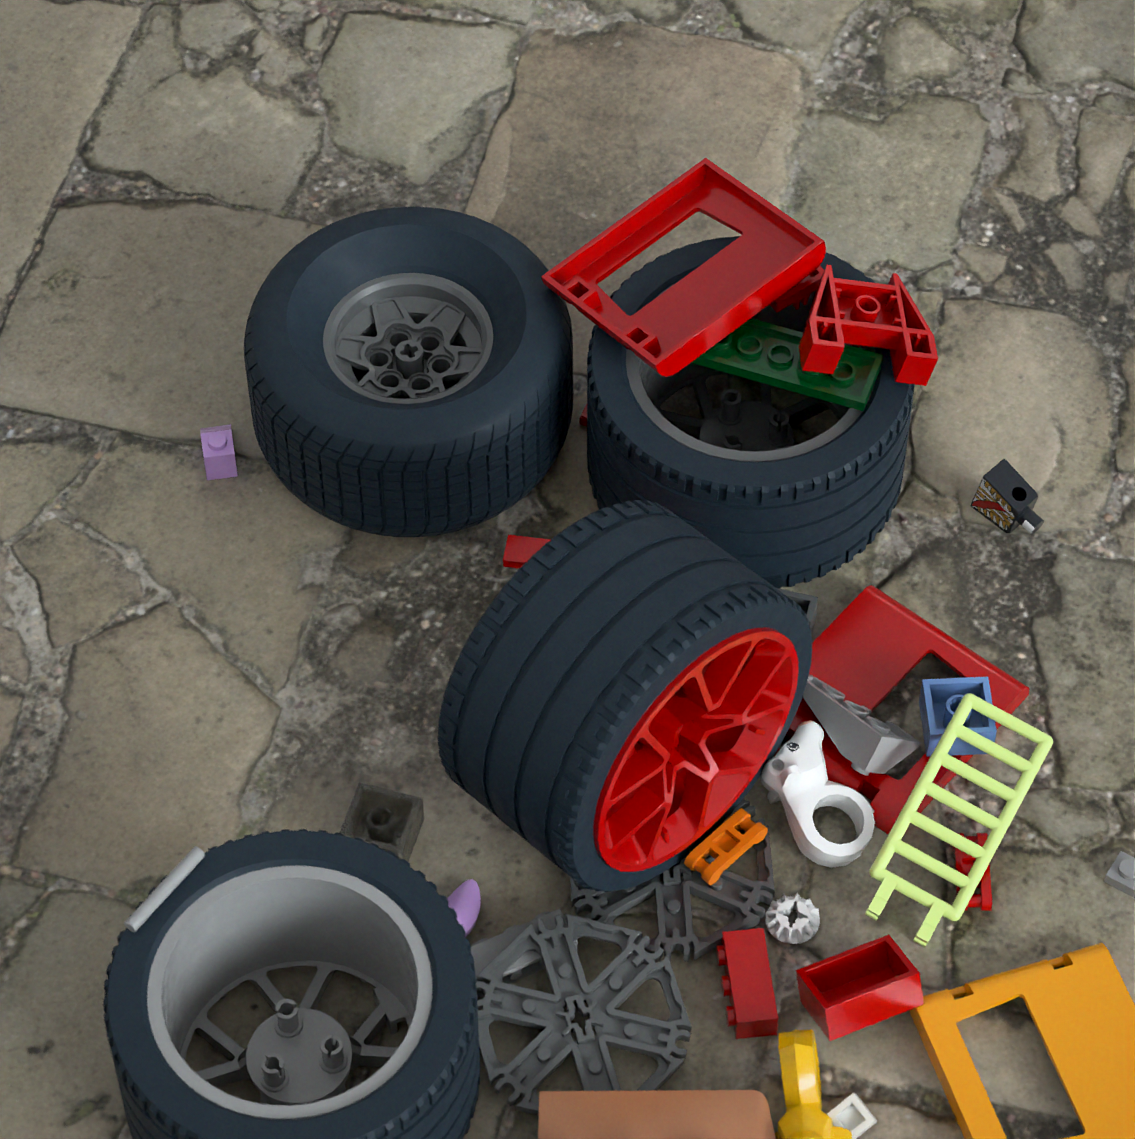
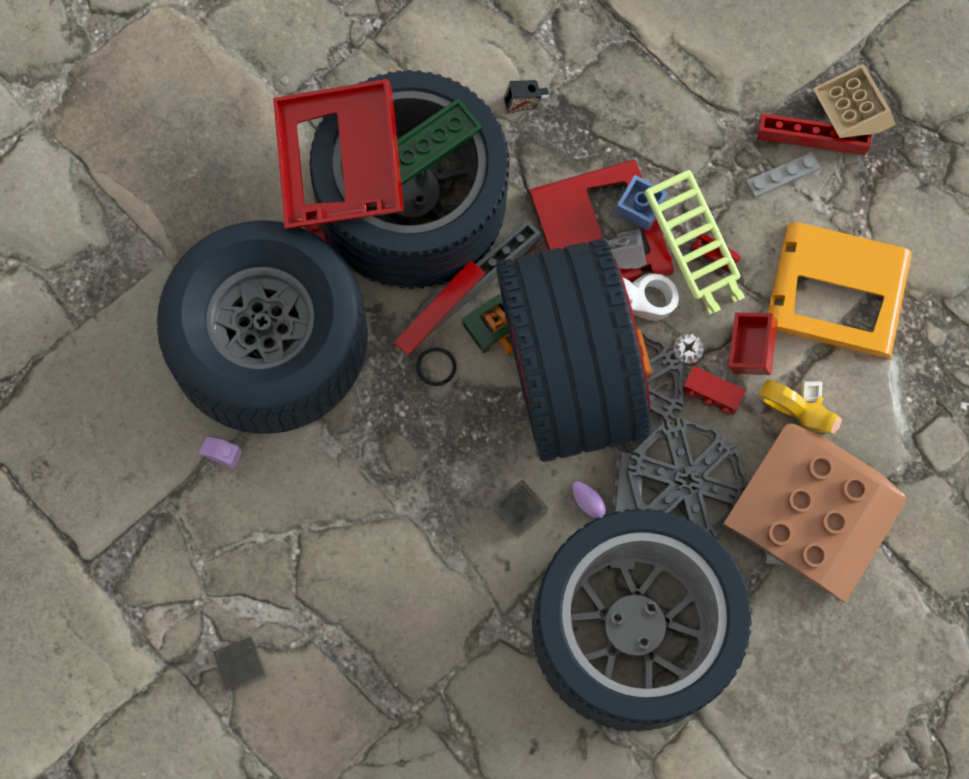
camera: 60 degrees left, 20 degrees up
light grey bar [124,846,205,933] -> none
red wedge [799,265,938,386] -> none

